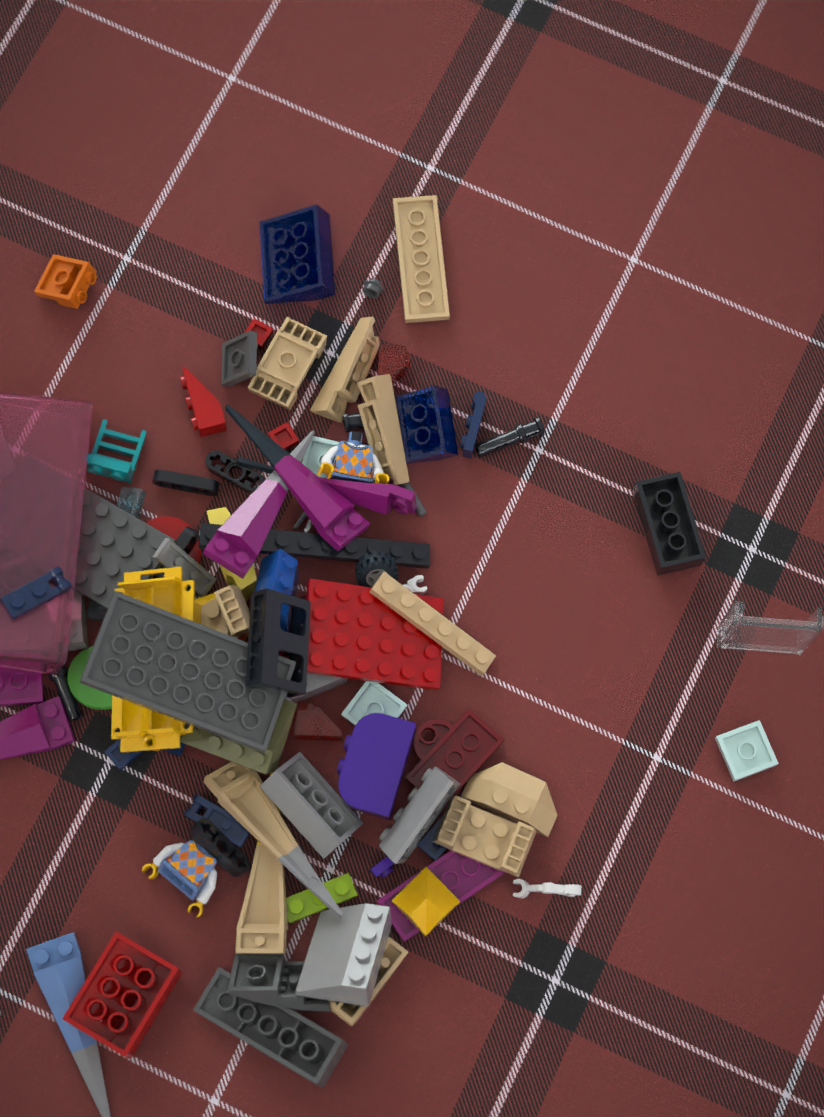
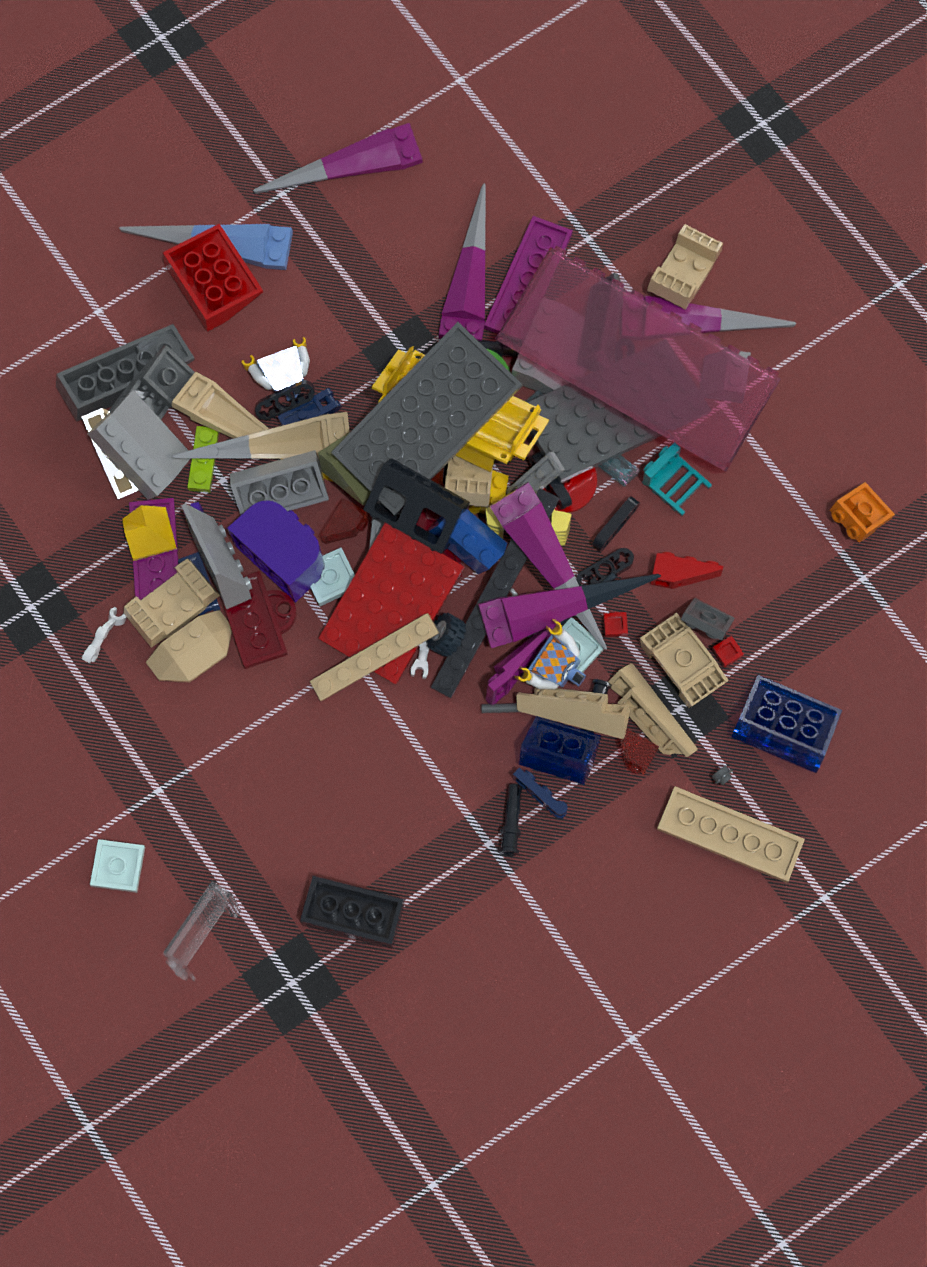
camera: 125 degrees right, 0 degrees up
dark blue plate [1,566,72,620] -> none

